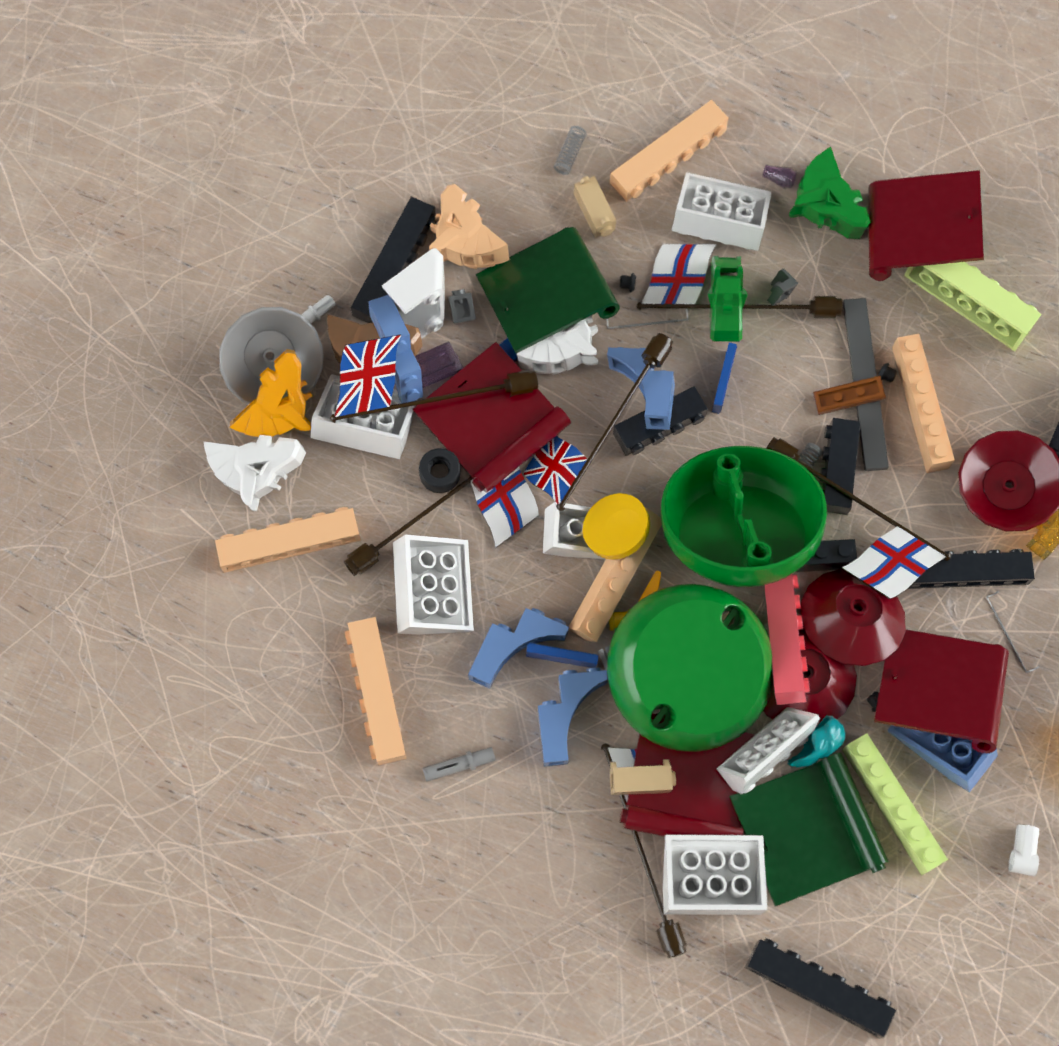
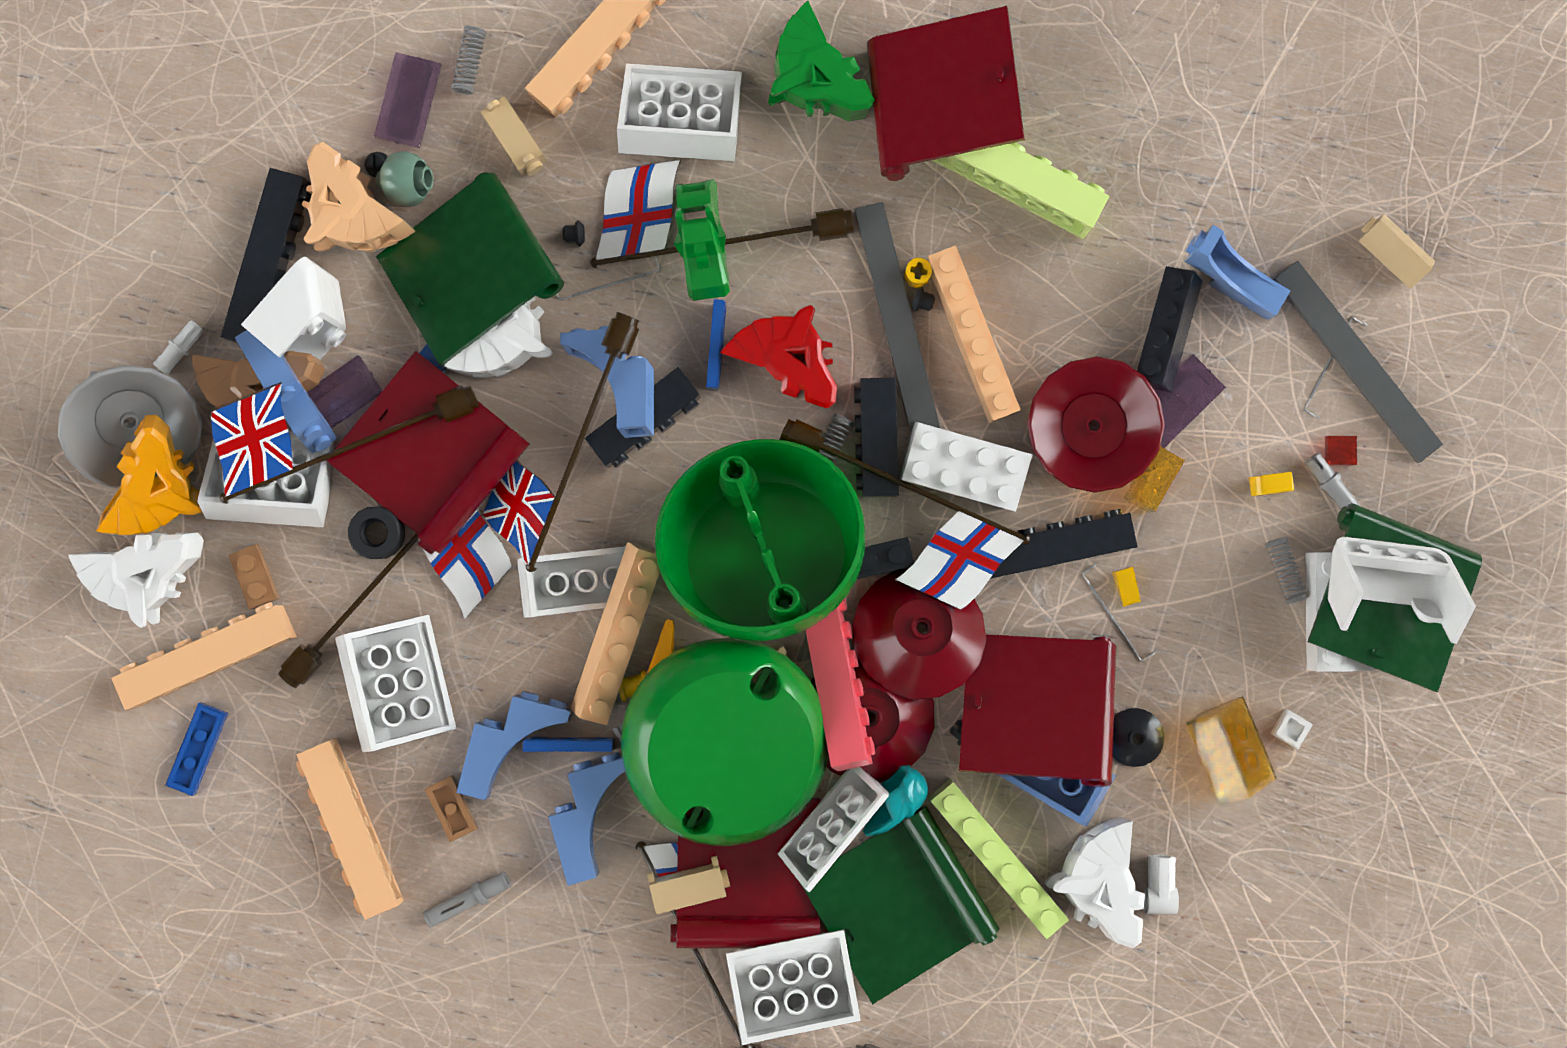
camera: 10 degrees left, 15 degrees up
dark grey bracket [447,289,476,324] -> none
yellow piece [583,493,650,560] -> none
clear purple cone [762,165,797,189] -> none
dark grey bracket [767,269,798,306] -> none
dark orange tile [813,375,886,415] -> none
none -> blue tile [165,702,228,796]
none -> medium nougat plate [228,544,280,610]
none -> black piece [364,151,388,177]
none -> clear purple piece [374,52,442,148]
none -> sand green plant [376,151,434,207]
none -> medium nougat plate [425,775,478,842]
none -> red animal [720,305,838,409]
none -> white brick [899,422,1033,512]
none -> yellow bush [904,258,932,288]
none -> white animal [1045,817,1145,948]
none -> yellow piece [1112,566,1141,607]
none -> black dish [1113,708,1165,767]

